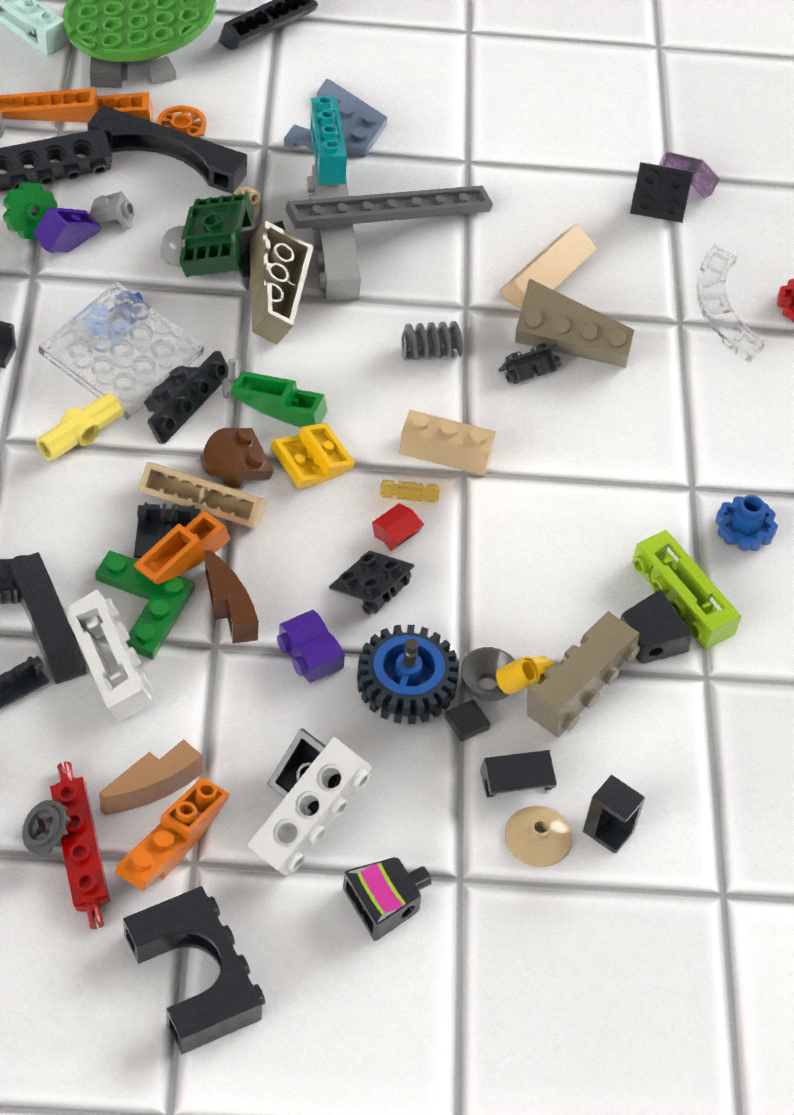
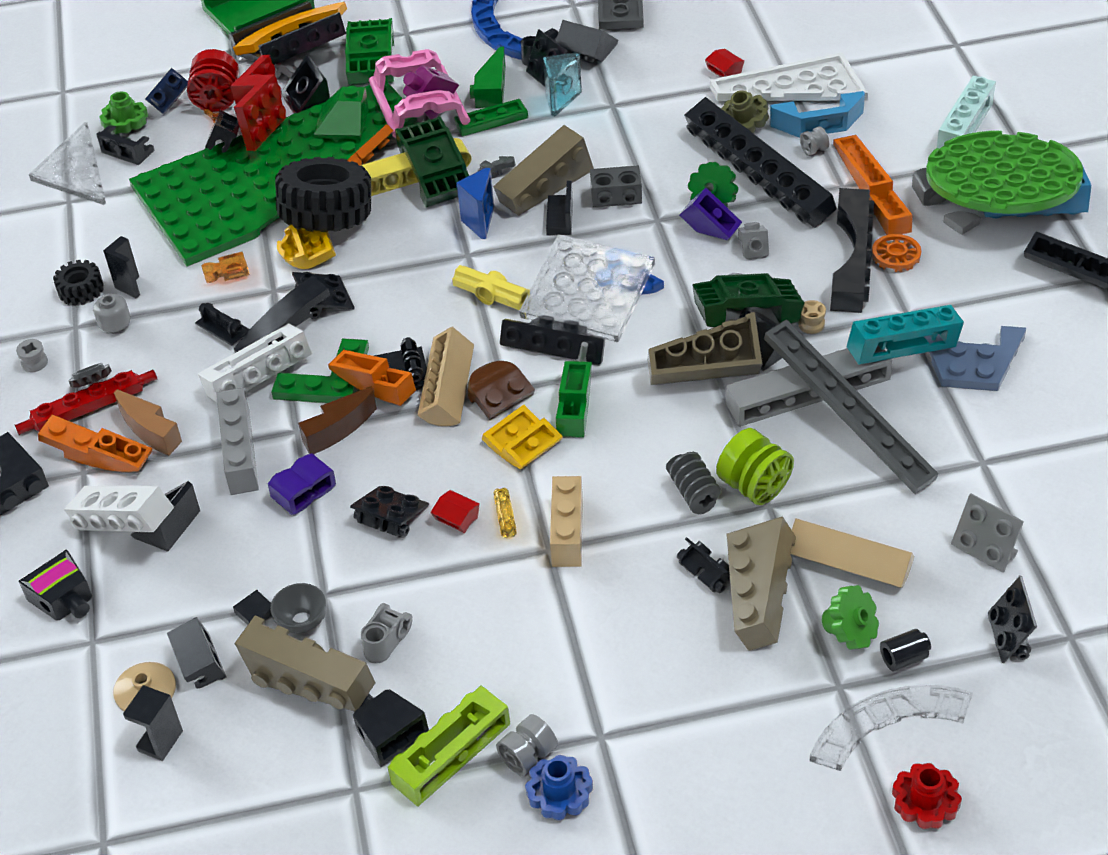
camera: 85 degrees right, 5 degrees down
wheel [357,624,459,724] -> none
yellow piece [496,655,556,695] -> none
clear purple slope [658,152,719,199] -> none
none -> light grey brick [216,387,259,495]
none -> light grey piece [361,603,413,663]
none -> light grey wheel [496,714,558,776]
none -> lime wheel [716,428,794,505]
none -> bright green plant [822,585,879,650]
none -> black brick [880,628,931,671]
none -> light grey hinge [951,493,1024,572]

